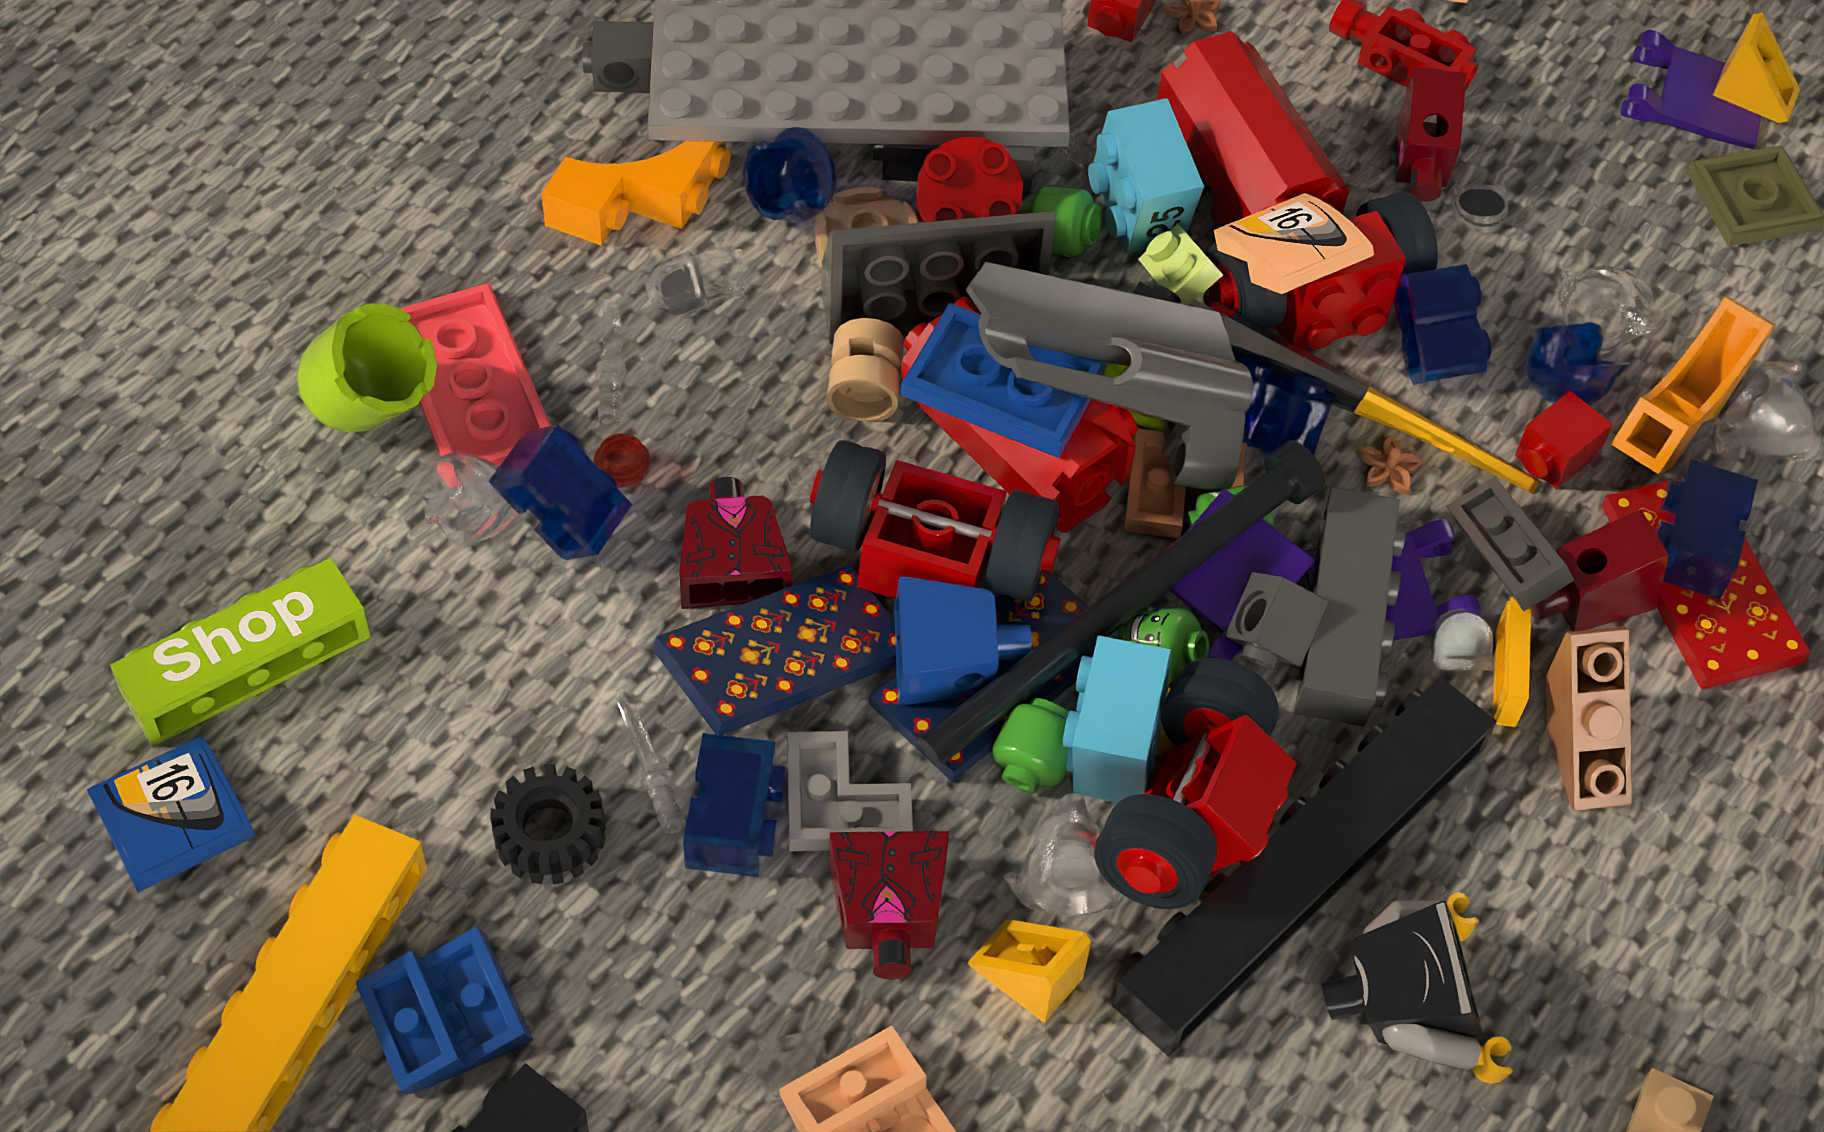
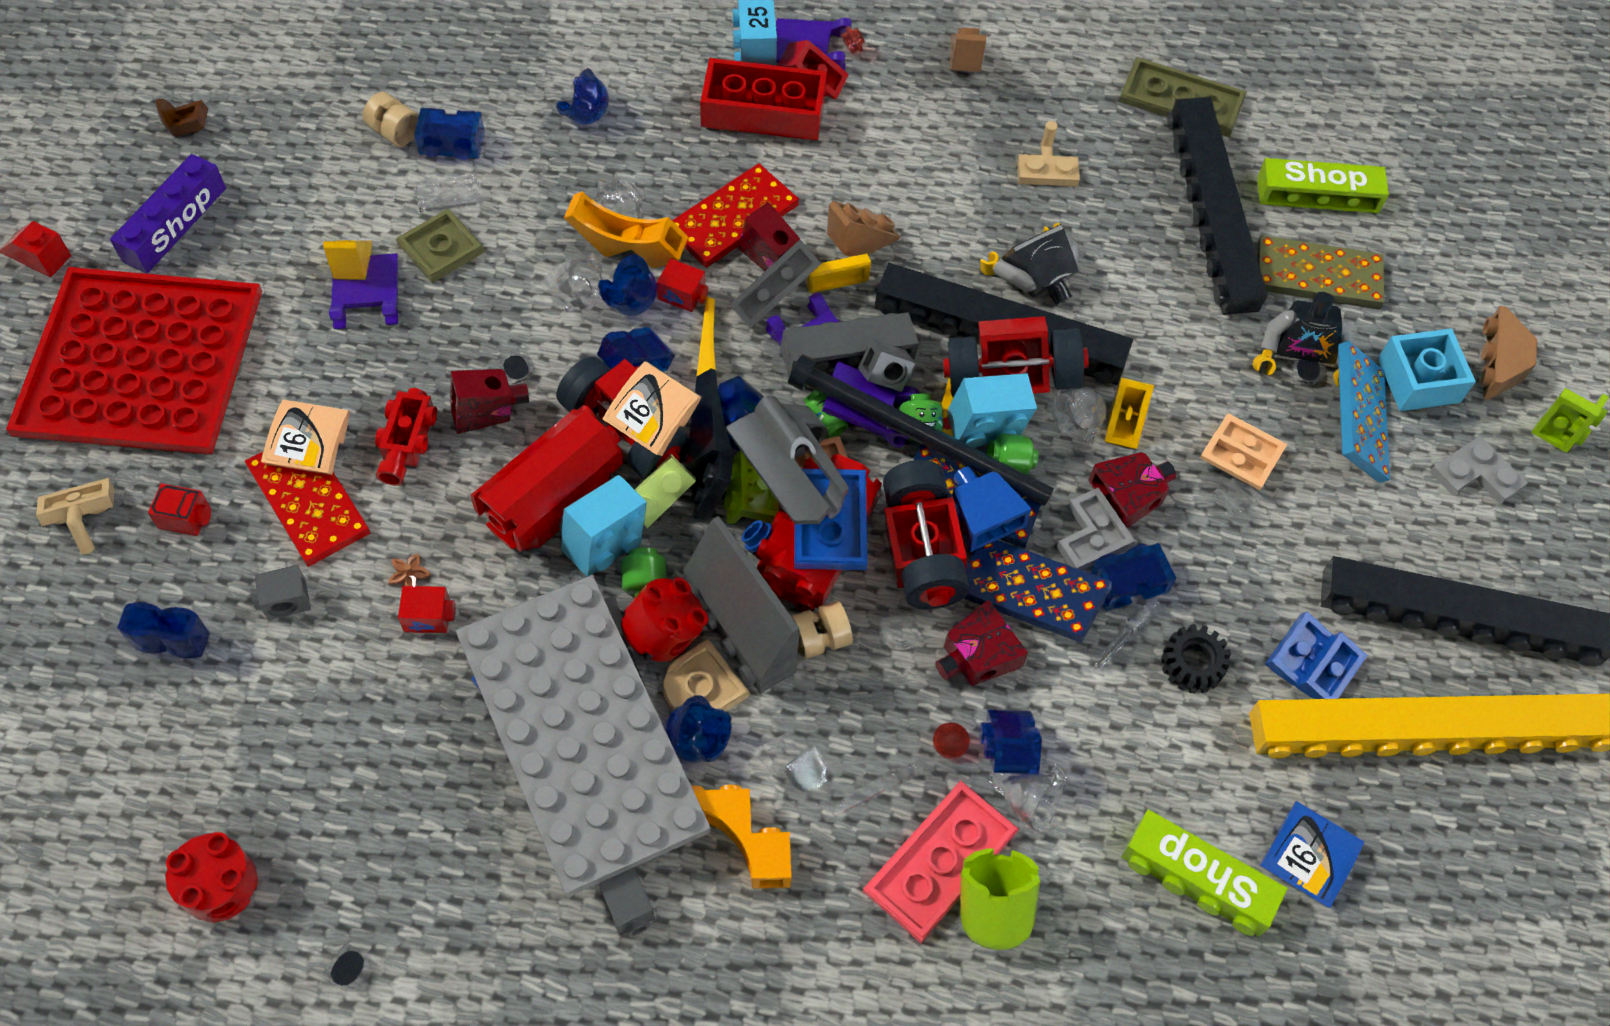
camera: 115 degrees left, 5 degrees up
nougat plant [1356,436,1423,495] -> none
clear tile [1429,608,1493,670] -> none
clear blue brick [1655,459,1758,600] -> none

